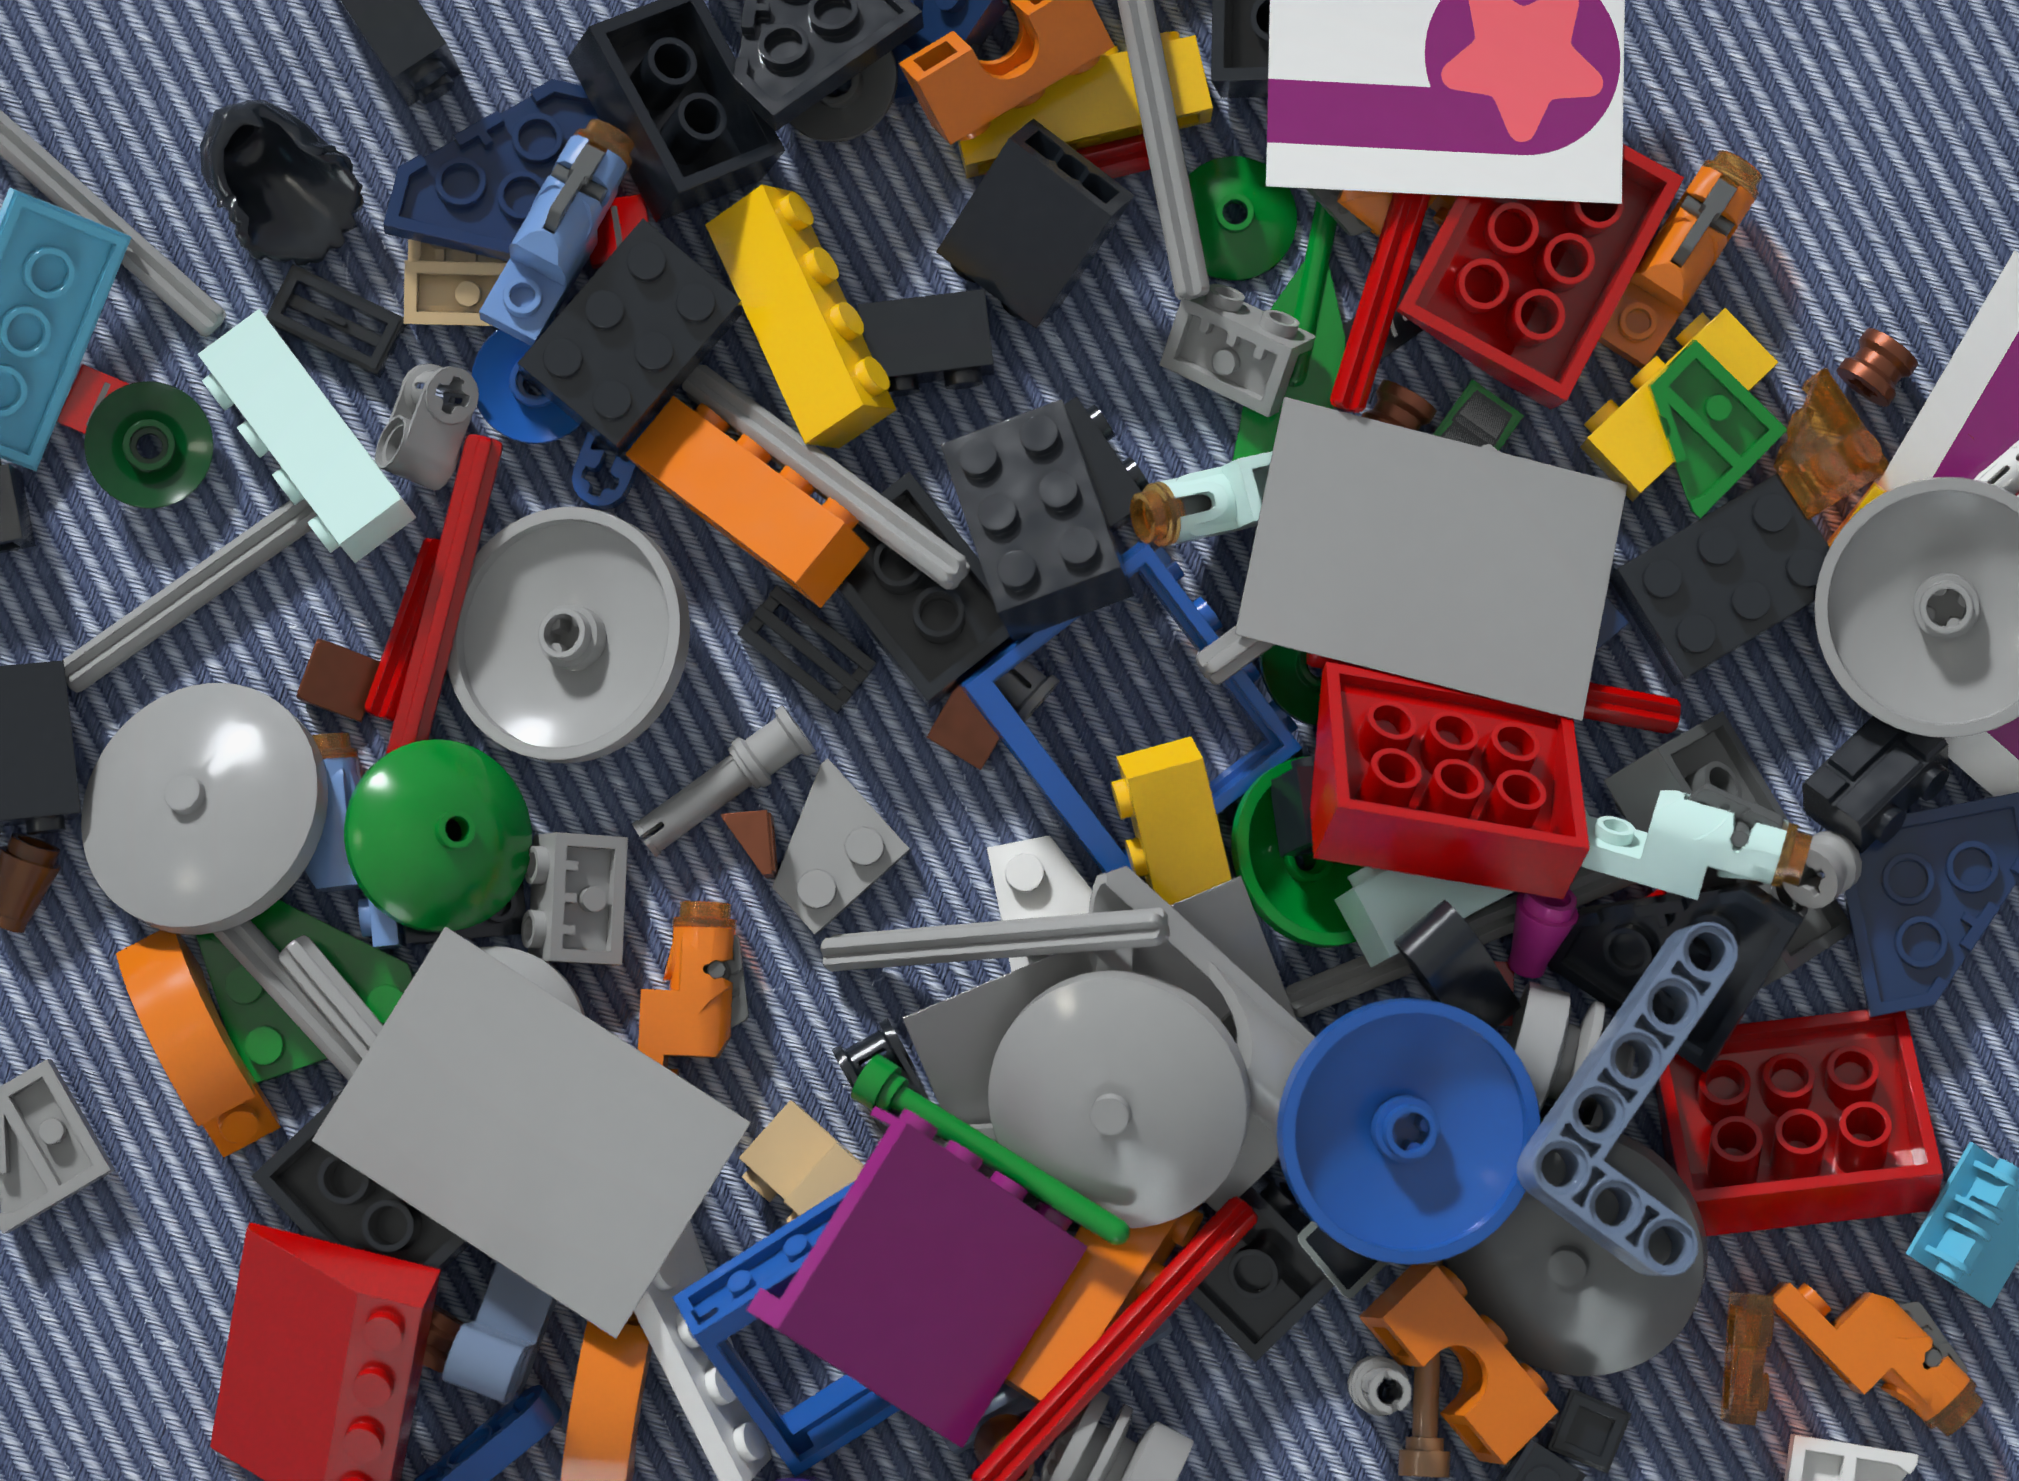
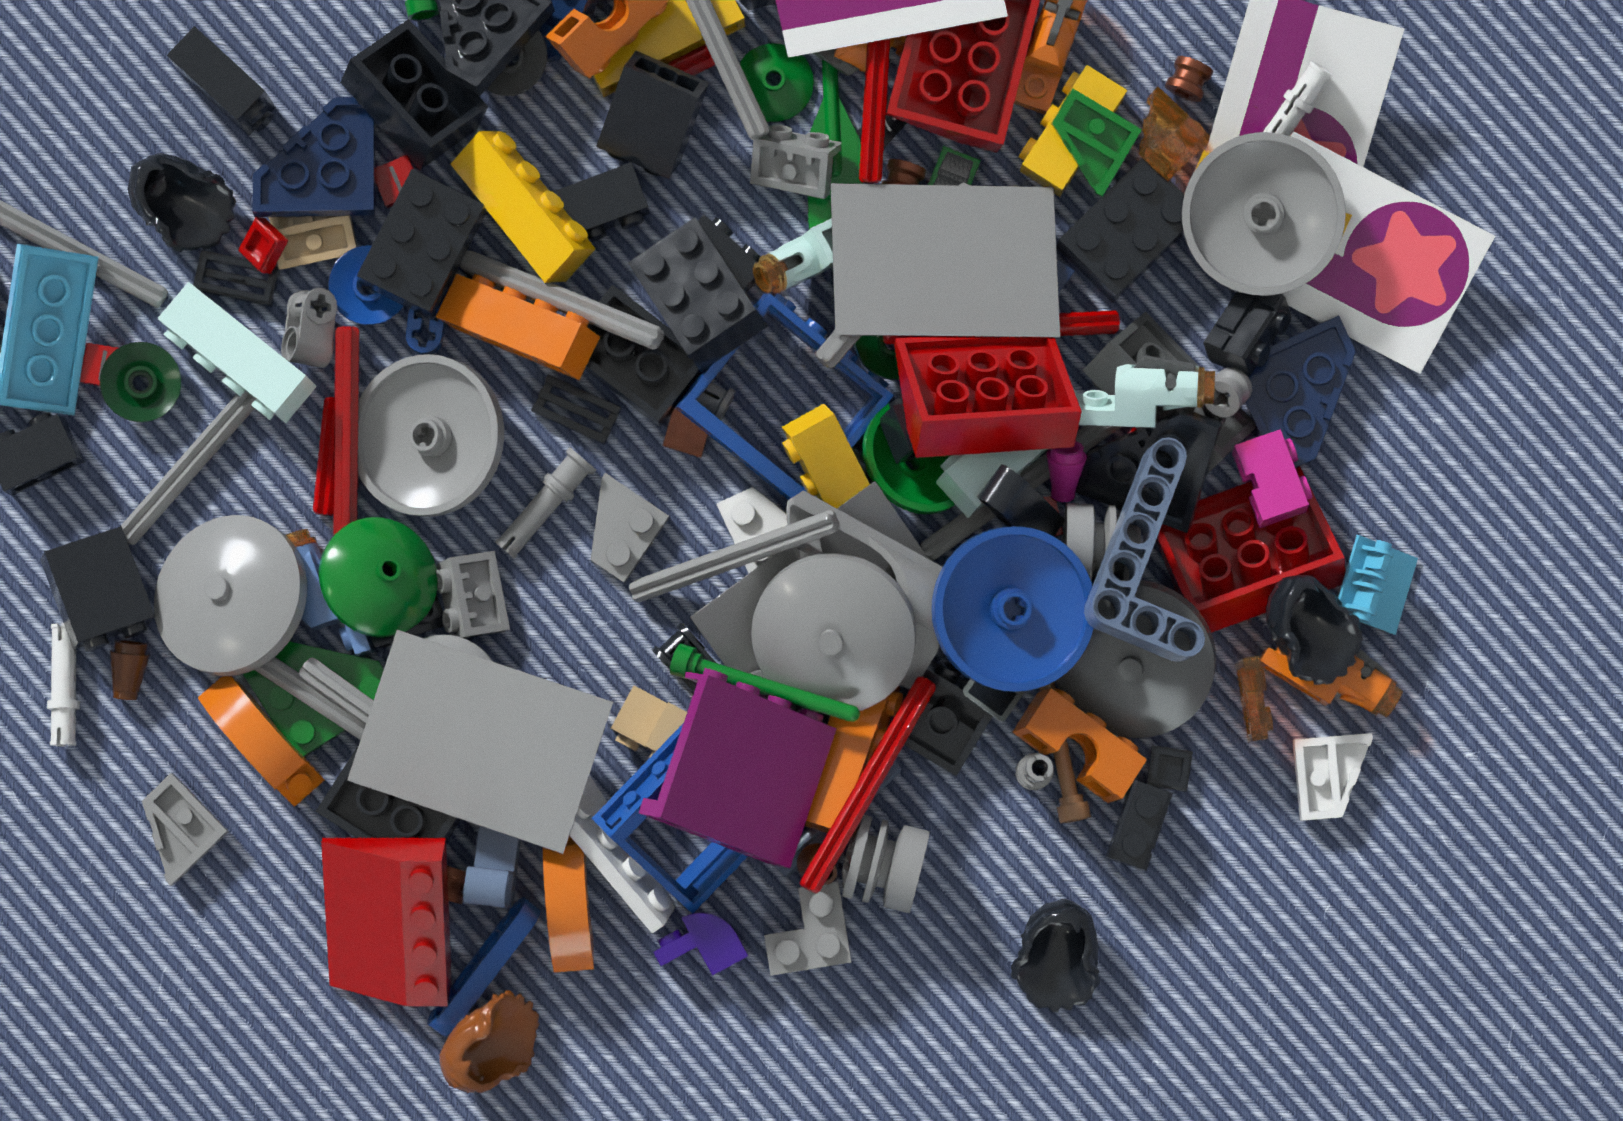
camera: 15 degrees left, 0 degrees up
copper slope [296,638,380,723] -> none
medium blue plate [479,119,634,346] -> none
orange plate [638,901,749,1076] -> none
copper slope [721,810,778,879] -> none
none -> red tile [238,217,289,274]
none -> dark pink brick [1232,429,1312,528]
none -> black piece [1266,575,1363,685]

